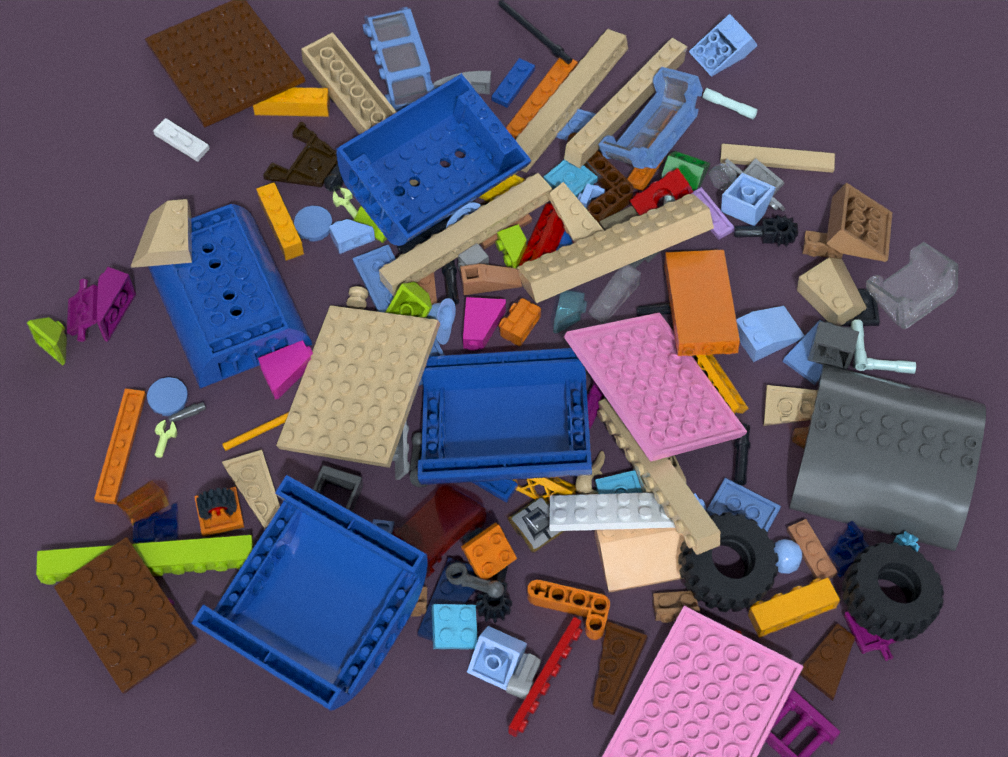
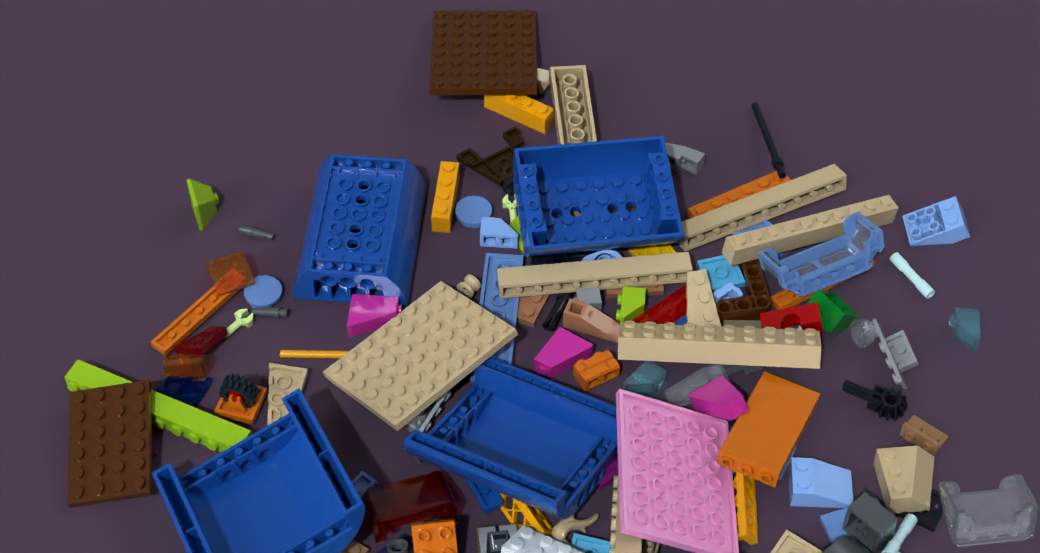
camera: 30 degrees right, 10 degrees down
magenta plate [67,279,98,342] -> none
magenta slope [97,267,136,342] -> none
tan wedge [131,199,192,268] -> none
white plate [153,118,210,162] -> none
dark grey window [313,466,363,512] -> none
windscreen [362,7,434,111] -> none
lime slope [385,282,432,318] -> none
light blue piece [427,298,456,345] -> none
blue plate [491,58,535,108] -> none
lavender tile [692,187,734,240] -> none
tan tile [720,144,835,173] -> none
light blue slope [721,173,776,226] -> none
medium nougat slope [826,182,892,262] -> none
none -> dark red wing [174,326,228,355]
none -> clear orange bracket [206,250,255,296]
none -> dark grey animal [239,225,275,240]
none -> tan slope [537,68,550,95]
none -> dark pink slope [688,375,749,421]
none -> clear light blue slope [949,307,981,352]

